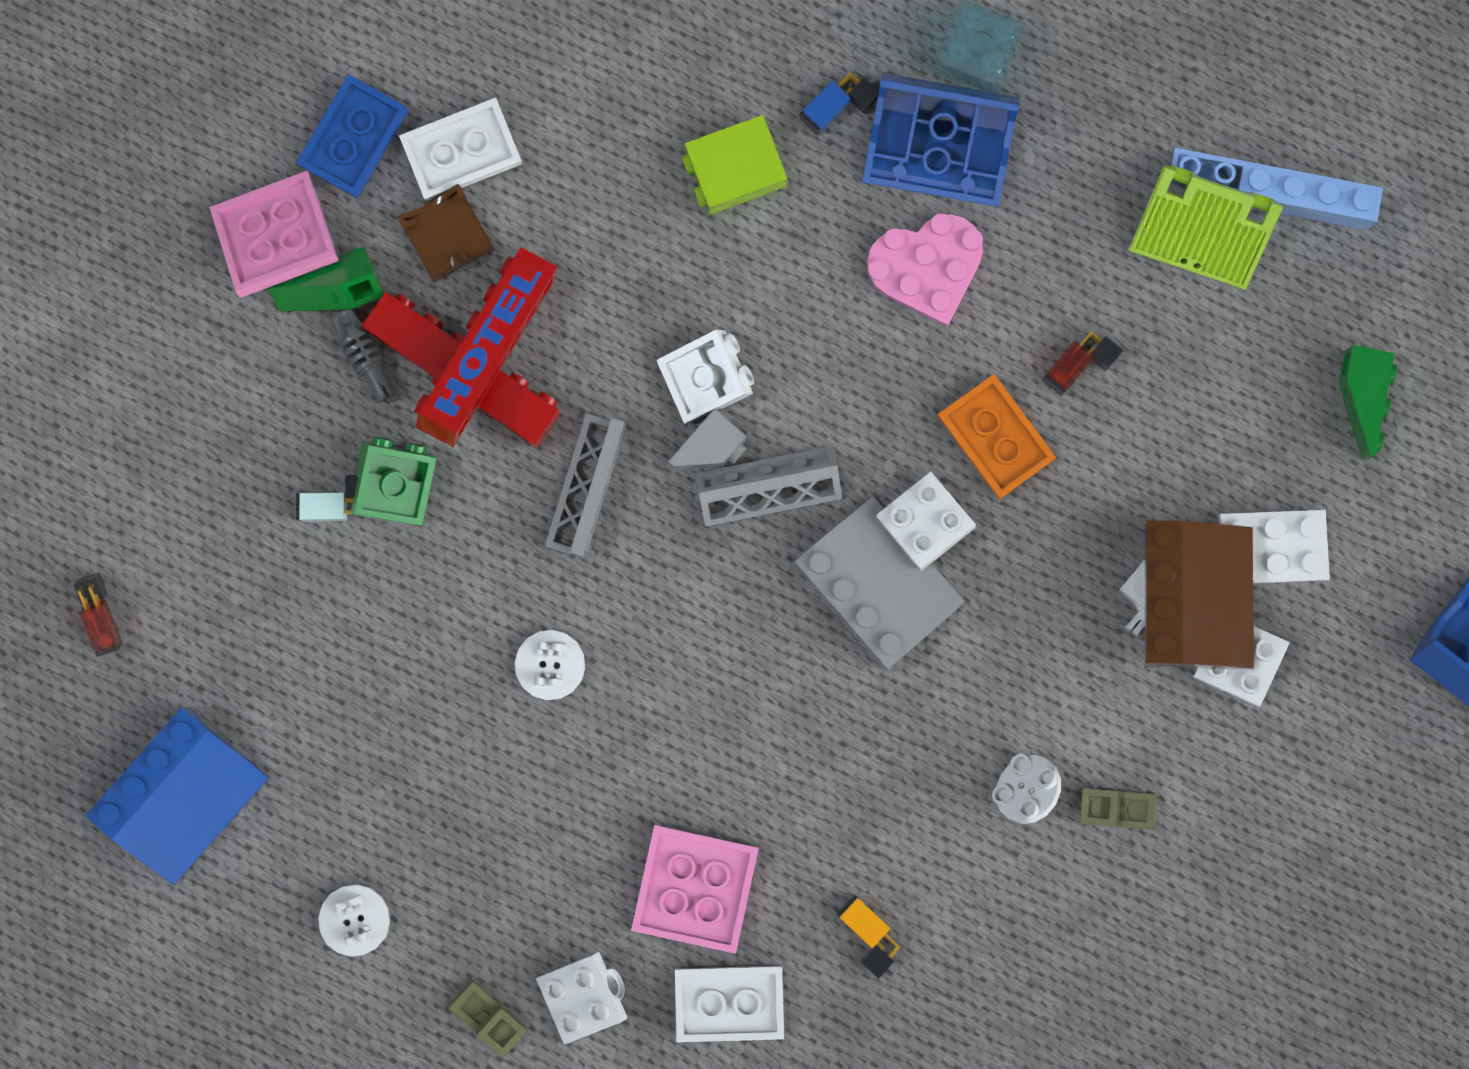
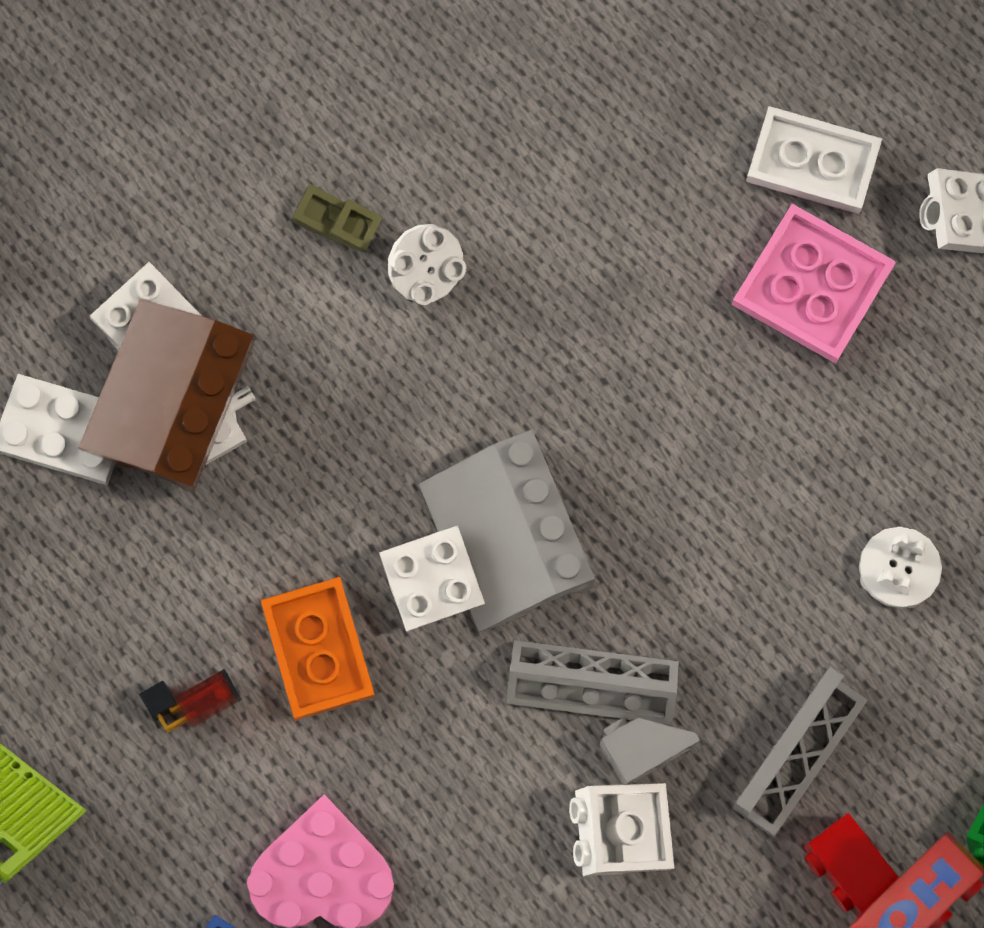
camera: 160 degrees left, 10 degrees down
piece [836,895,901,979] -> none

